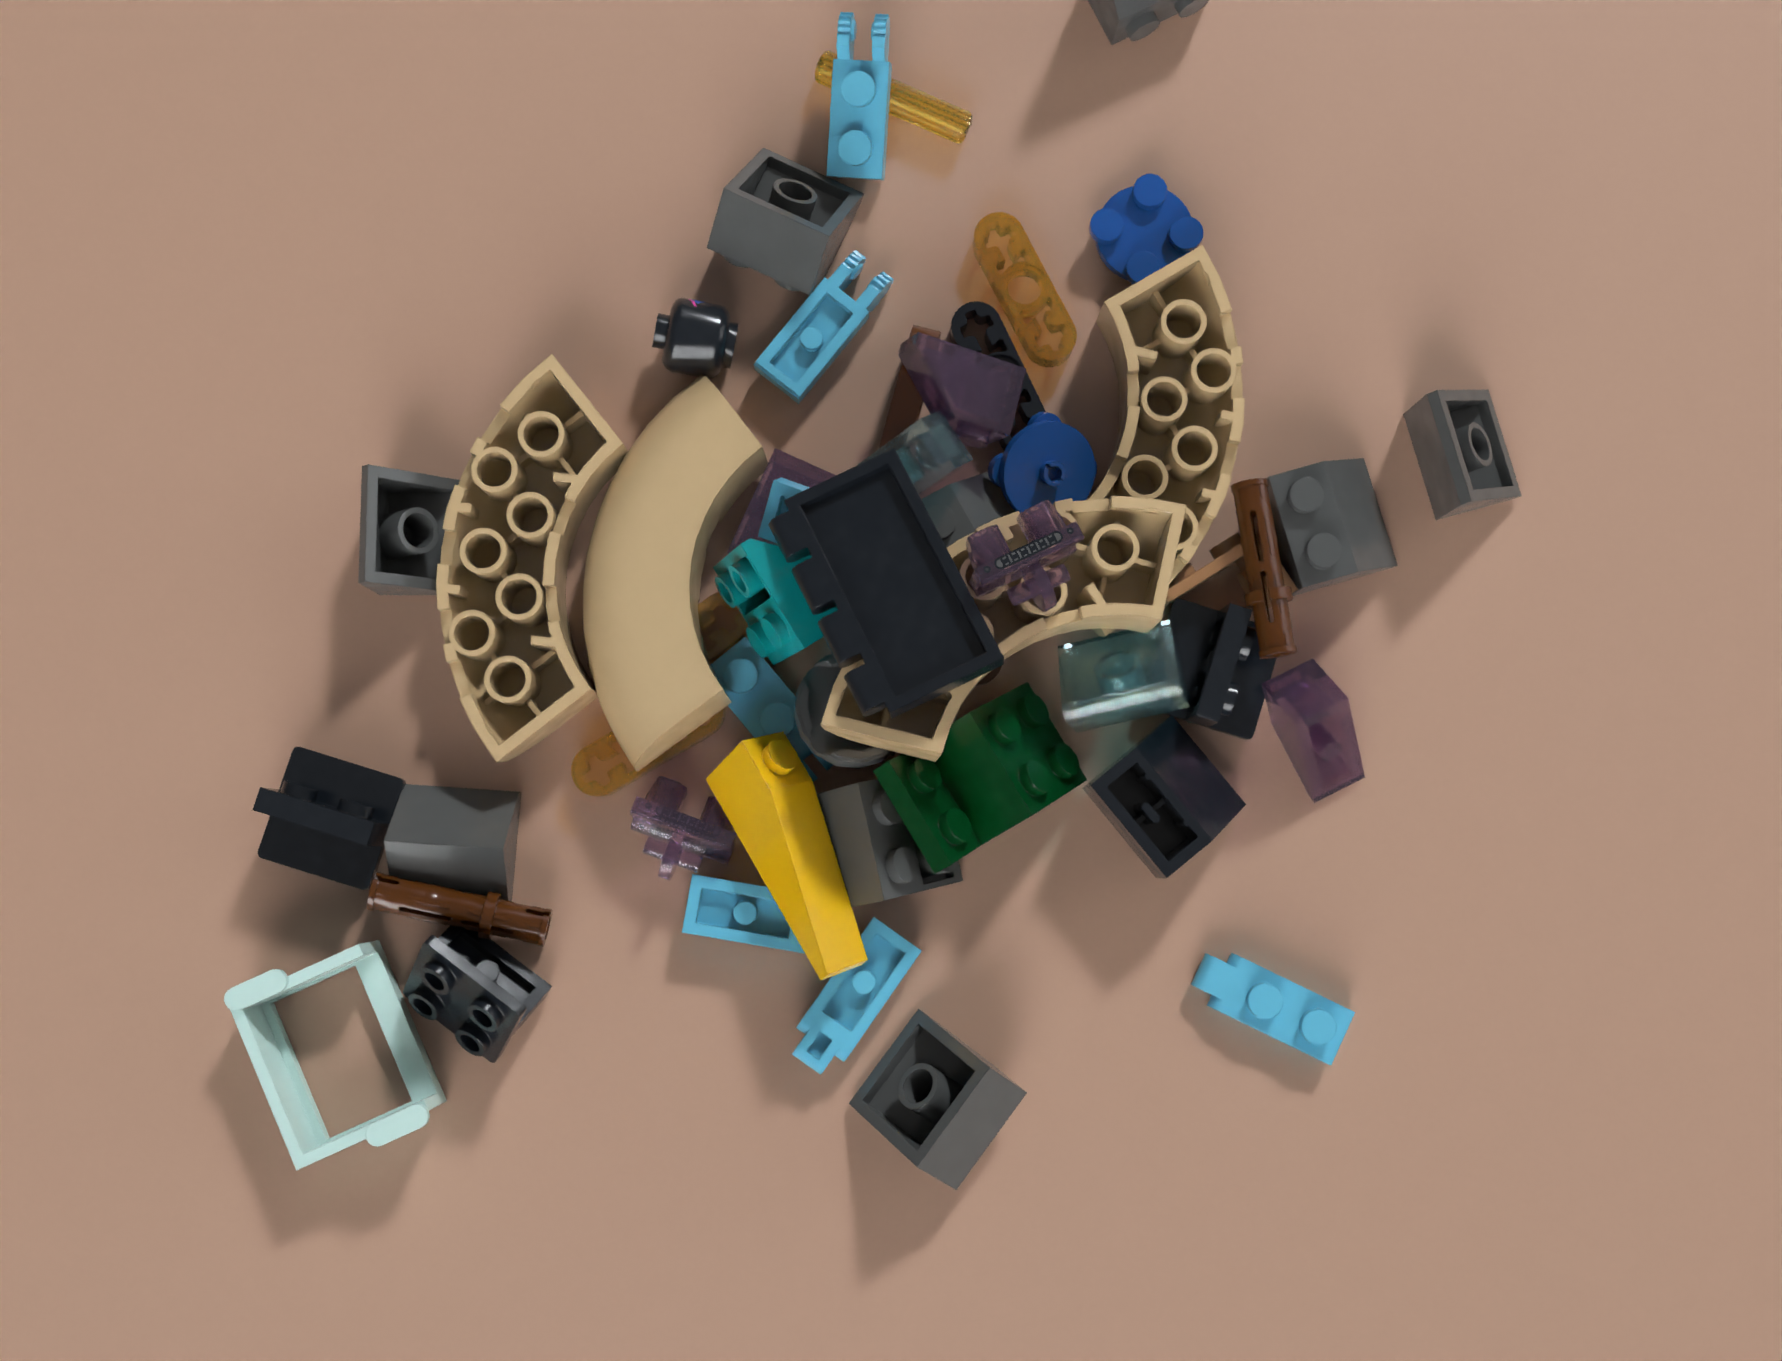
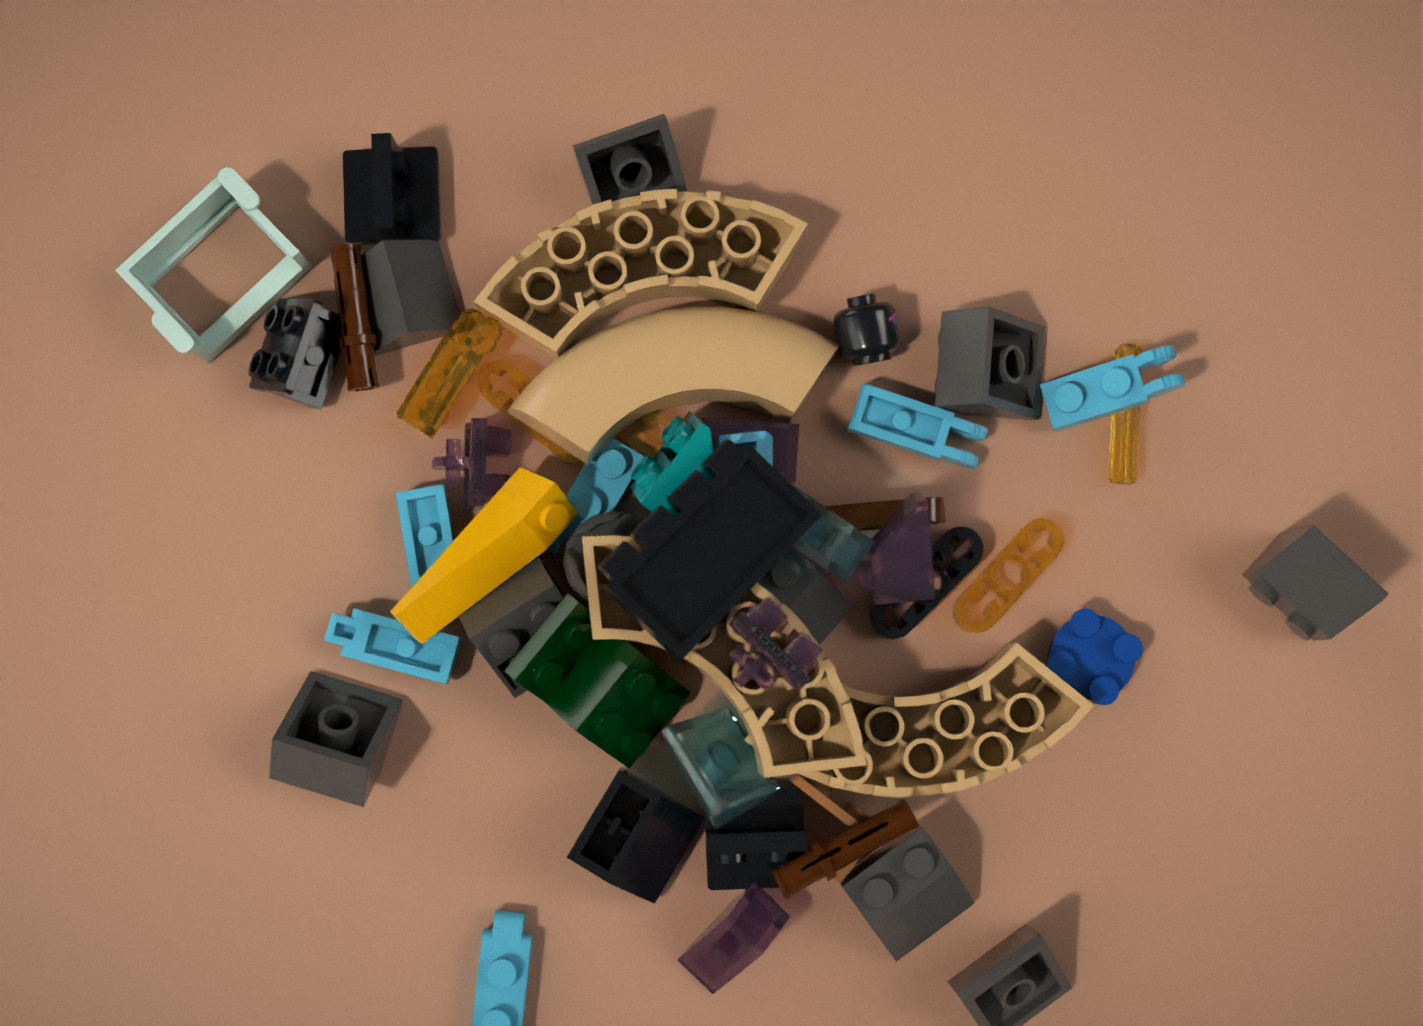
camera: 75 degrees right, 0 degrees up
blue piece [988,412,1097,513] -> none
none -> clear yellow hinge [396,308,503,439]

